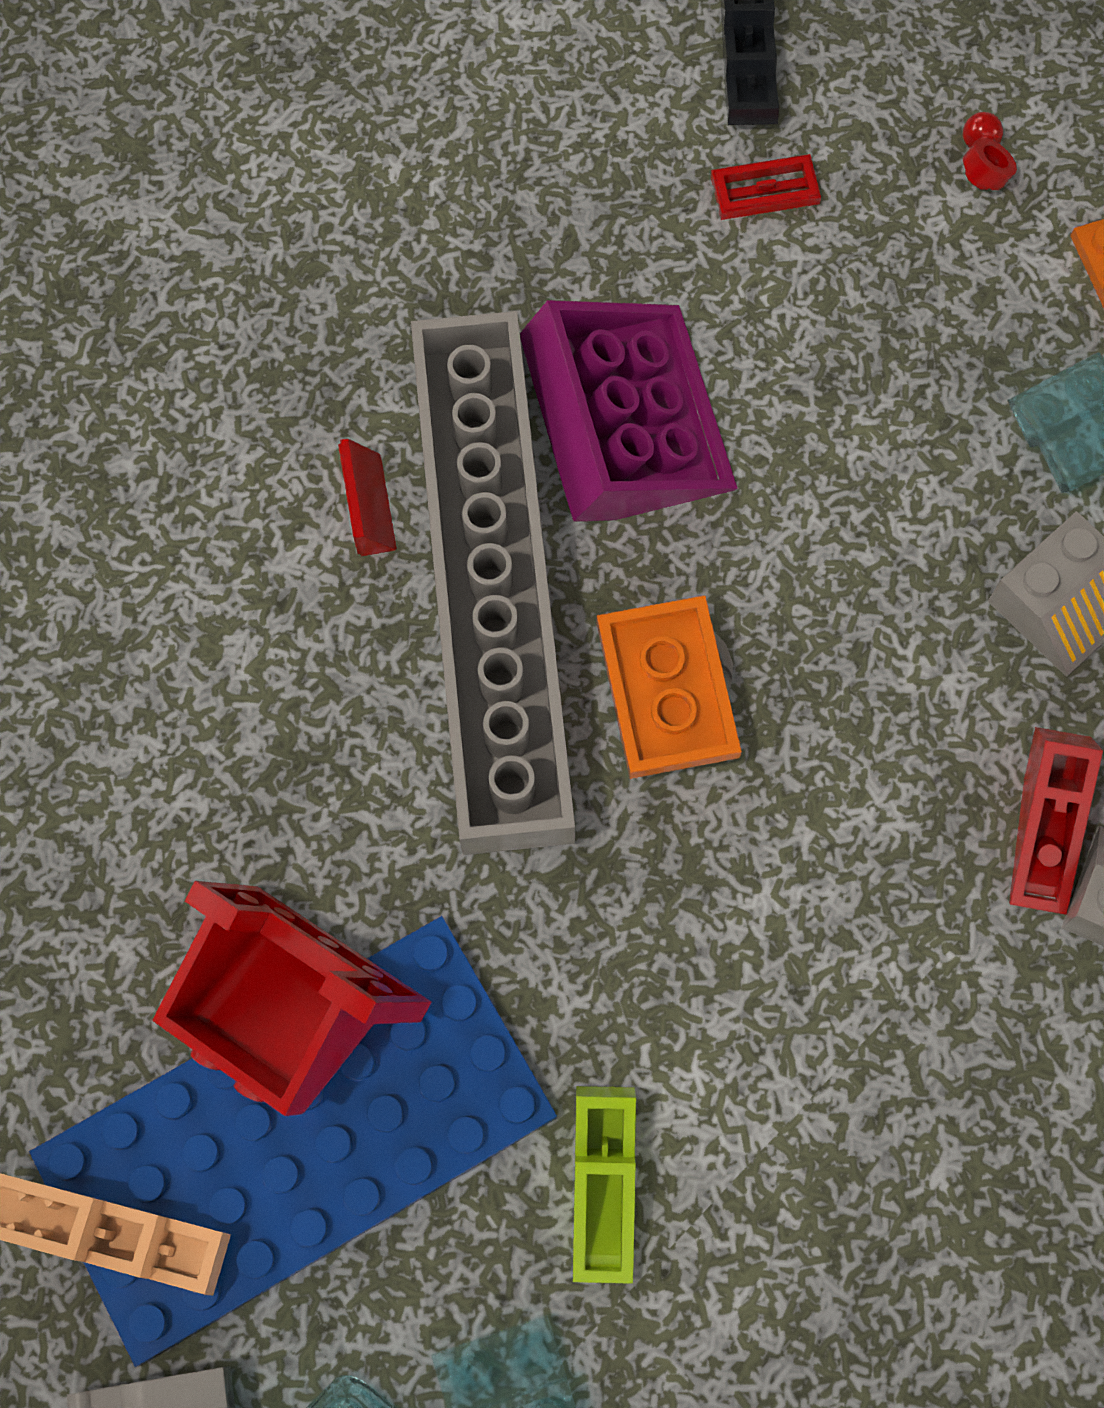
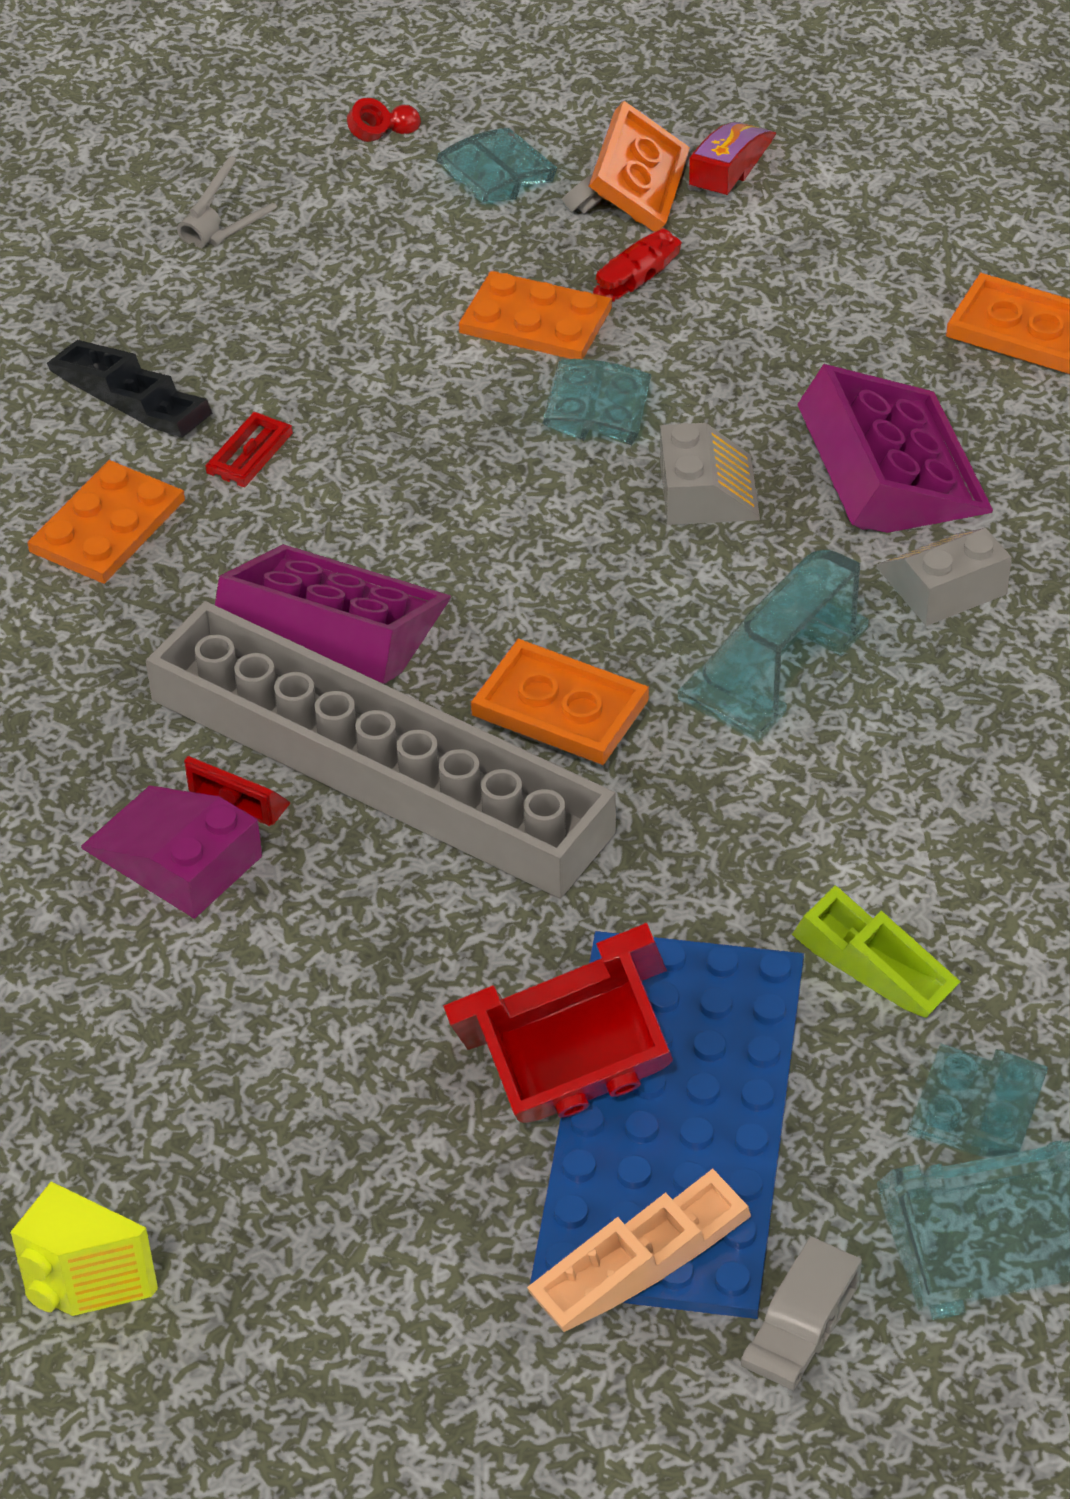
camera: 50 degrees left, 25 degrees down
red plate [963,112,1017,190] -> none
red slope [1009,727,1103,915] -> none
none -> orange plate [27,460,185,584]
none -> magenta slope [81,785,262,919]
none -> clear light blue windscreen [678,550,869,742]

